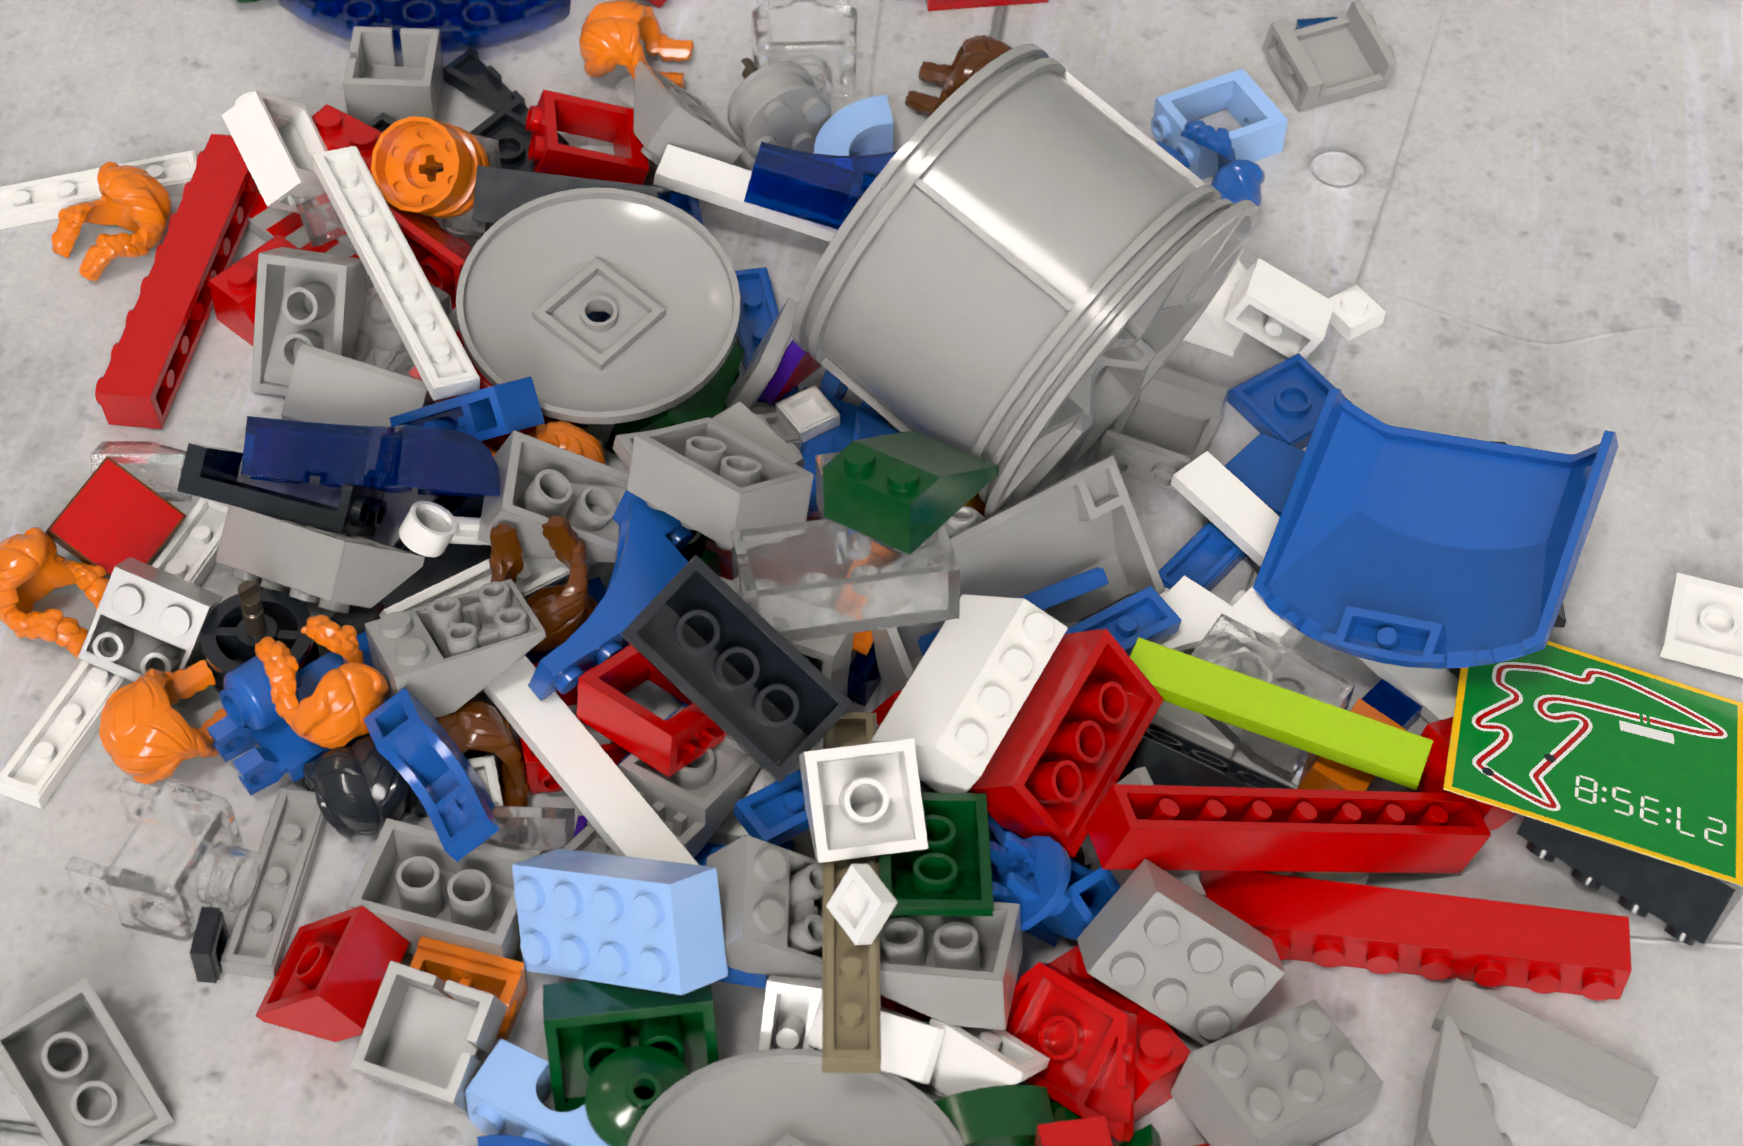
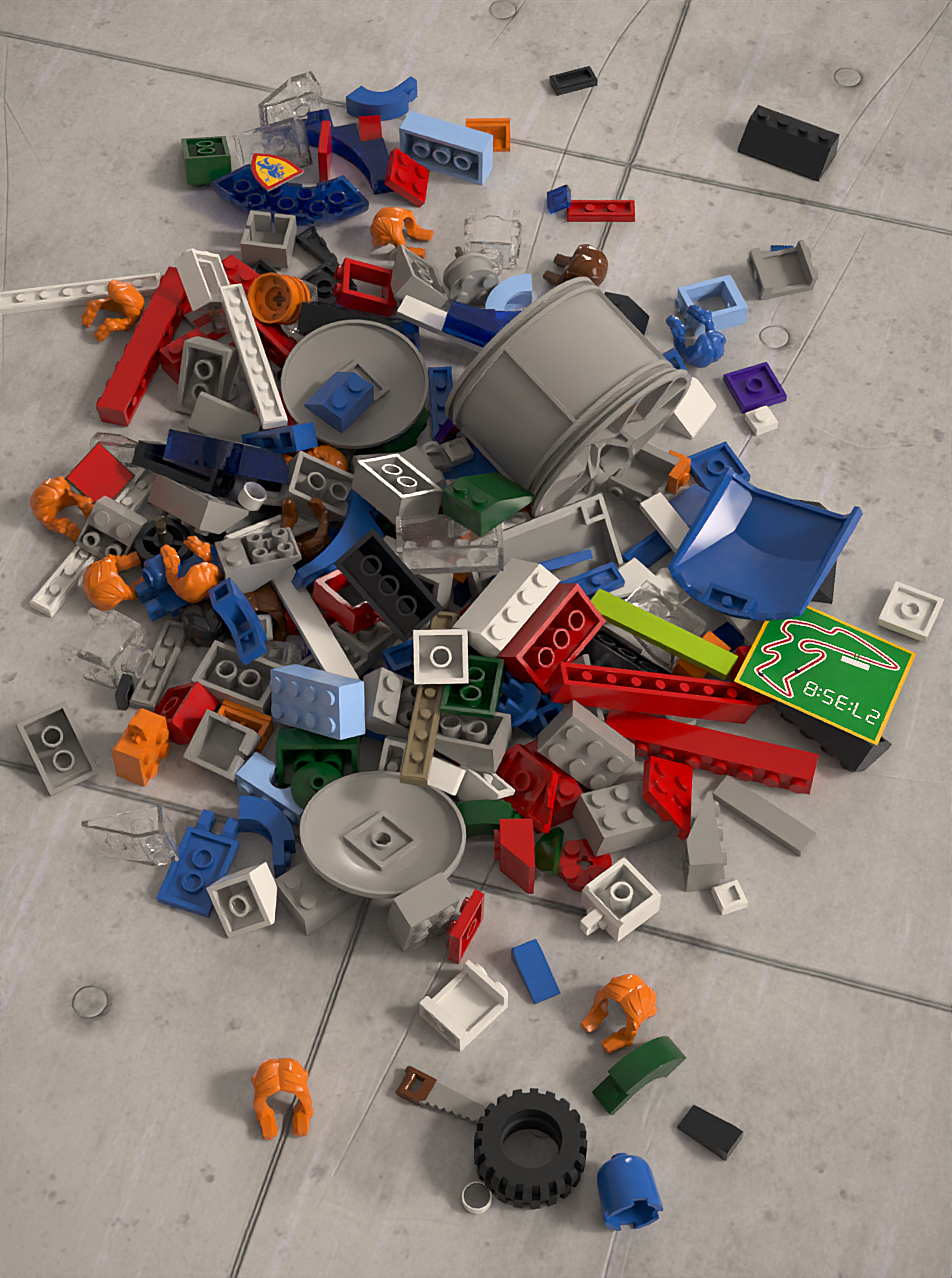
camera: 10 degrees right, 5 degrees up
light grey tile [730,298,798,410] -> none
white plate [826,864,898,945] -> none
white brick [1224,258,1335,359] -> none
none -> orange hinge [111,708,172,787]
none -> blue slope [304,372,374,434]
none -> red wing [642,756,693,841]
none -> orange bracket [667,450,691,494]
none -> dark purple tile [723,362,787,414]

